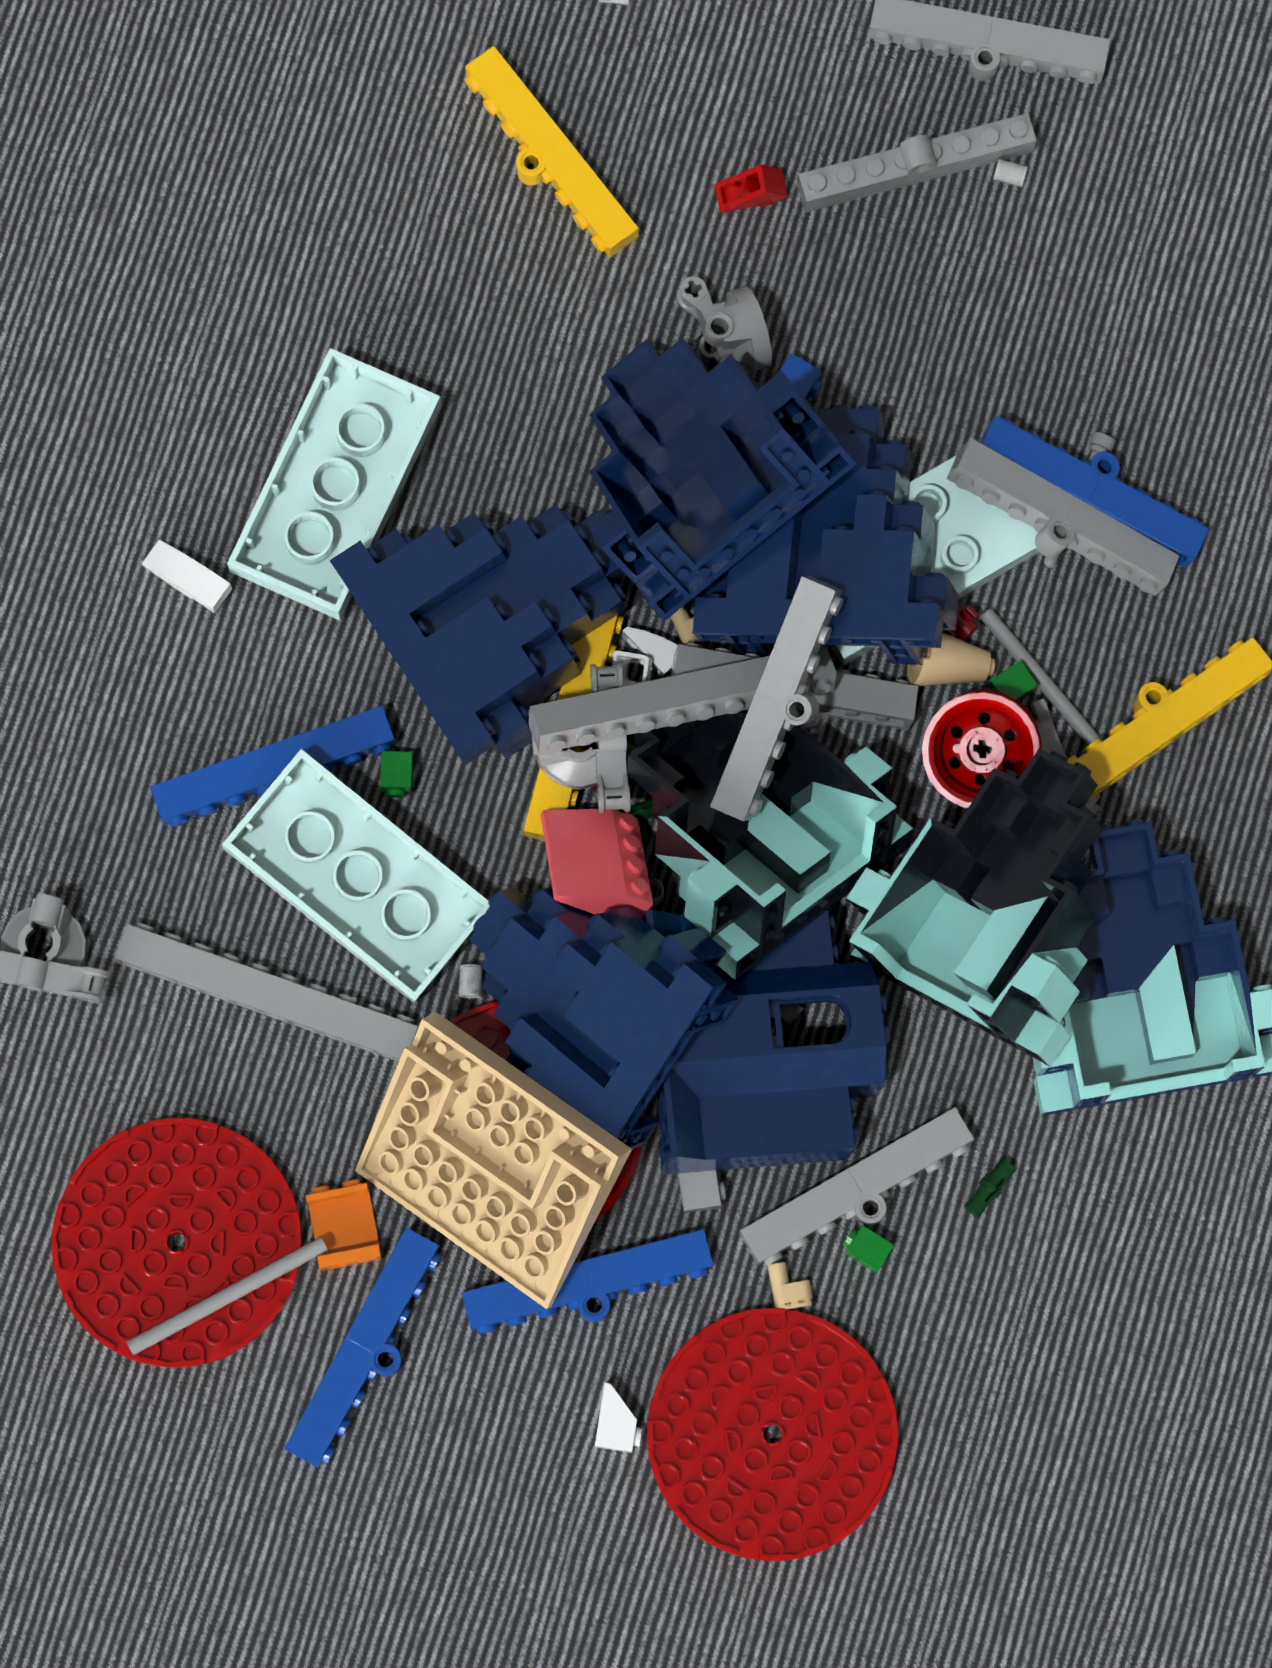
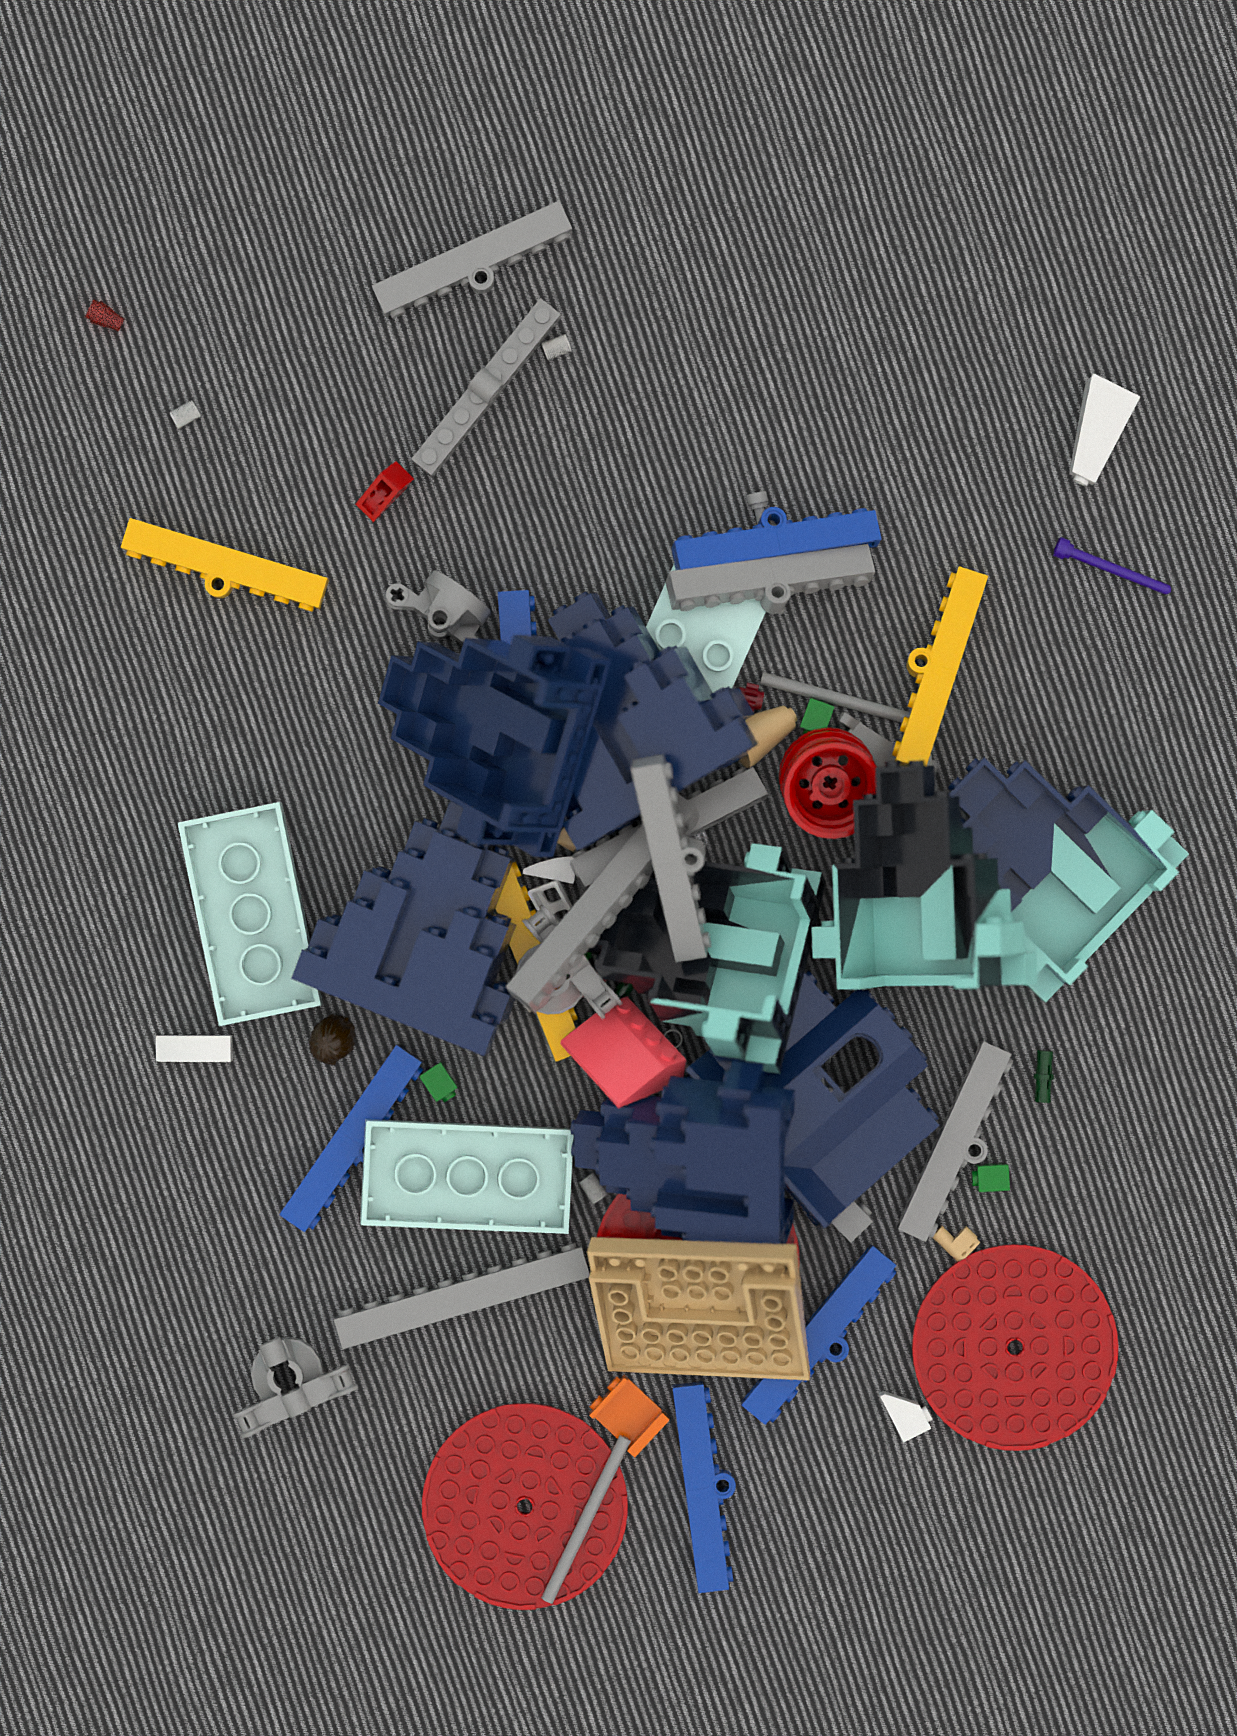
camera: 30 degrees left, 10 degrees up
none -> dark brown hair [308,1014,356,1065]

